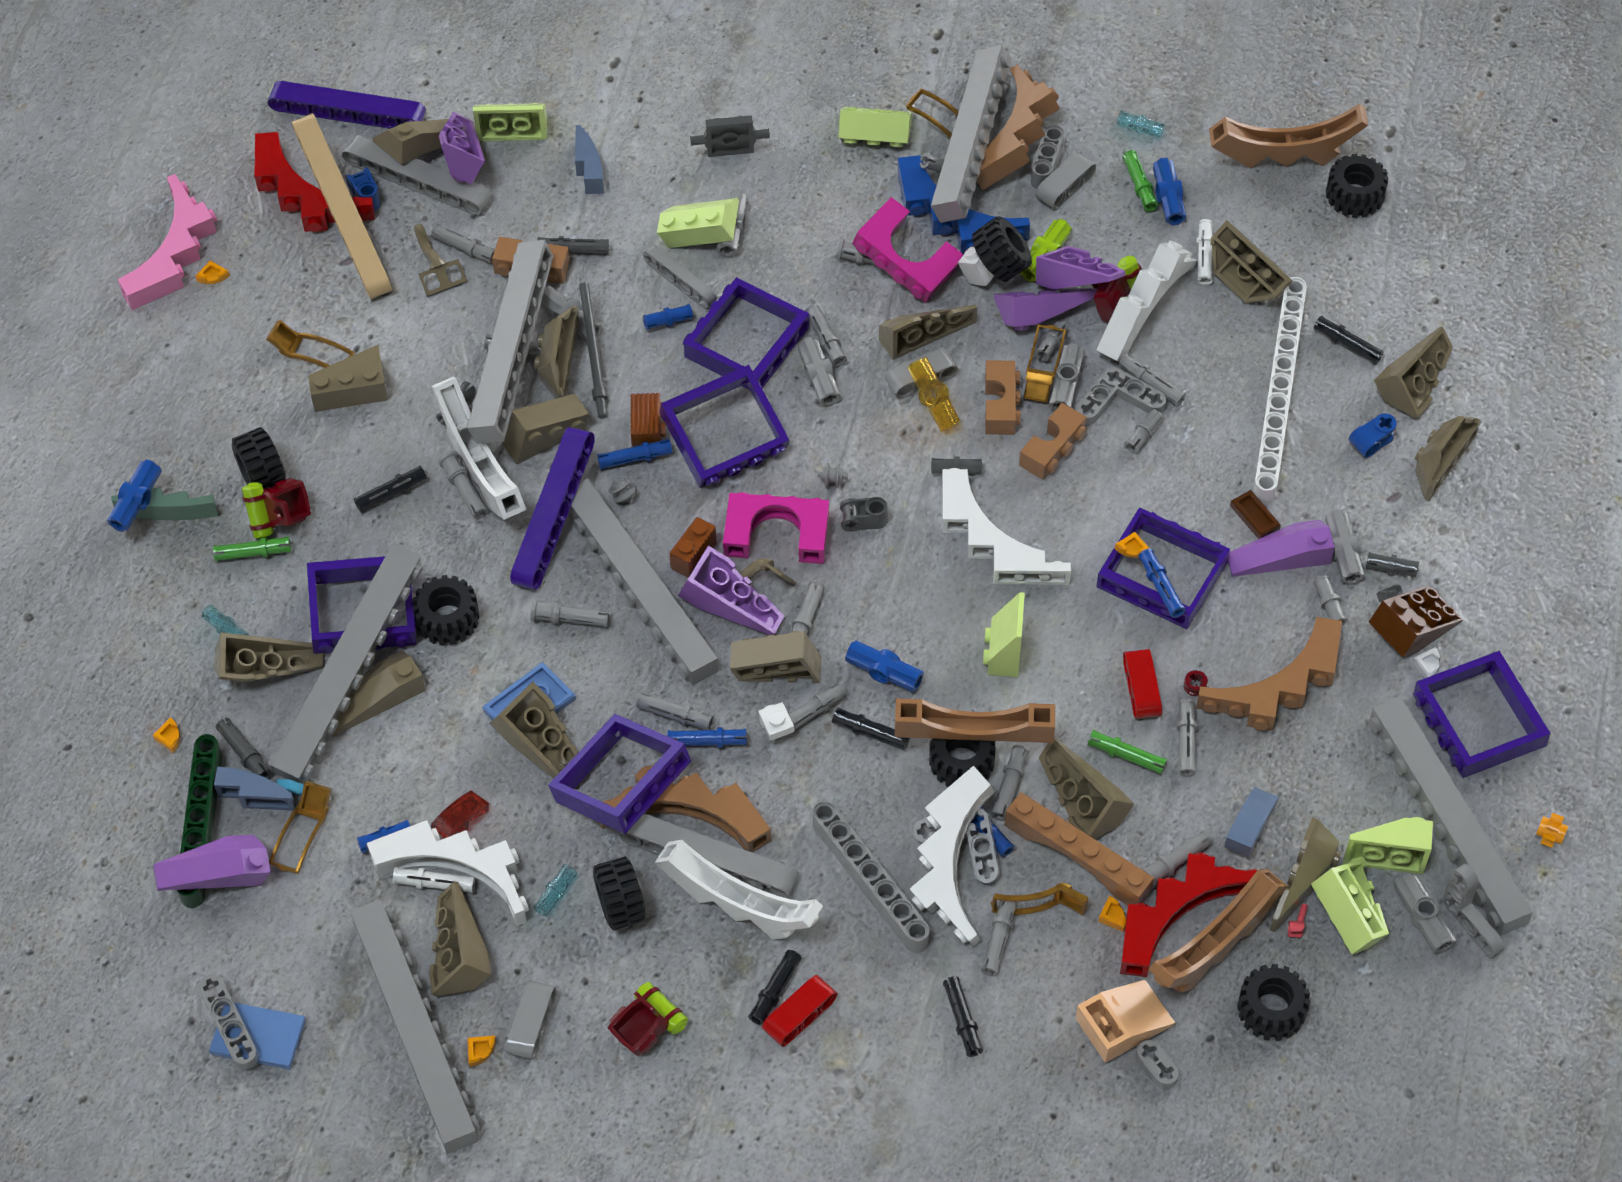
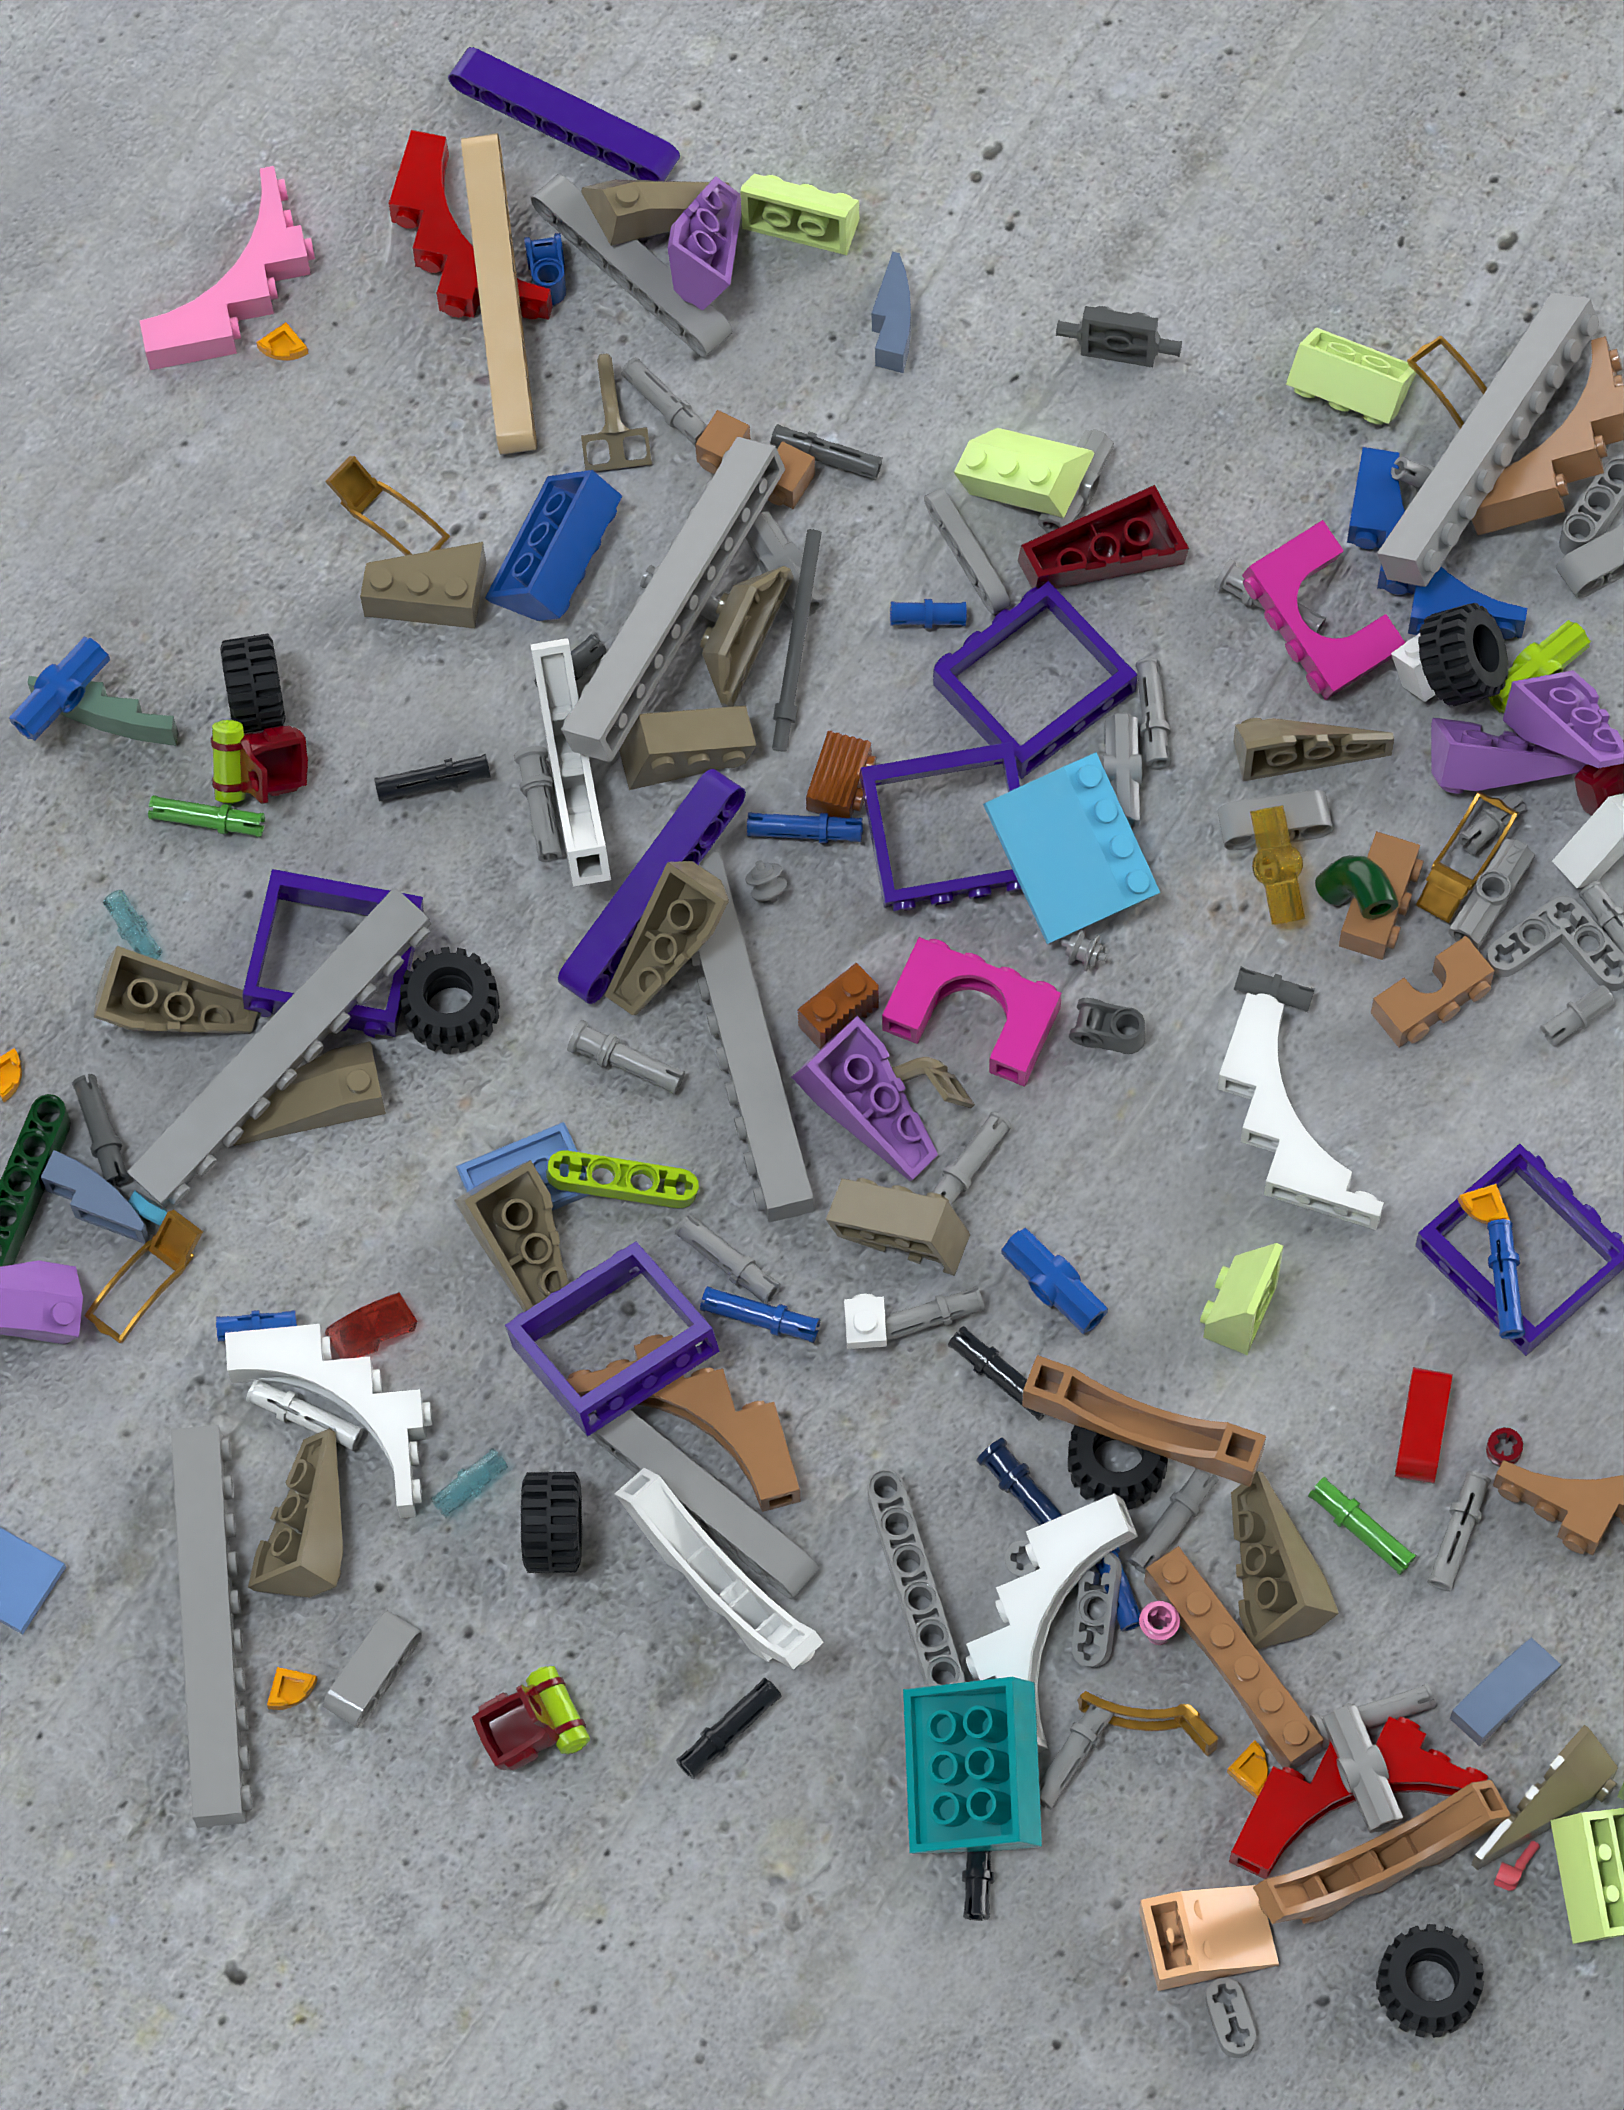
camera: 20 degrees right, 10 degrees up
red beam [762,975,838,1047] -> none
none -> blue slope [485,470,622,621]
none -> lime beam [546,1150,699,1208]
none -> dark tan wedge [604,861,729,1015]
none -> teal slope [903,1676,1042,1854]
none -> dark blue pin [976,1437,1063,1526]
none -> medium azure slope [983,752,1161,944]
none -> dark red wedge [1018,485,1189,589]
none -> bright pink cone [1139,1601,1180,1645]
none -> dark green cylinder [1315,855,1398,919]
none -> light grey piece [1322,1705,1403,1833]

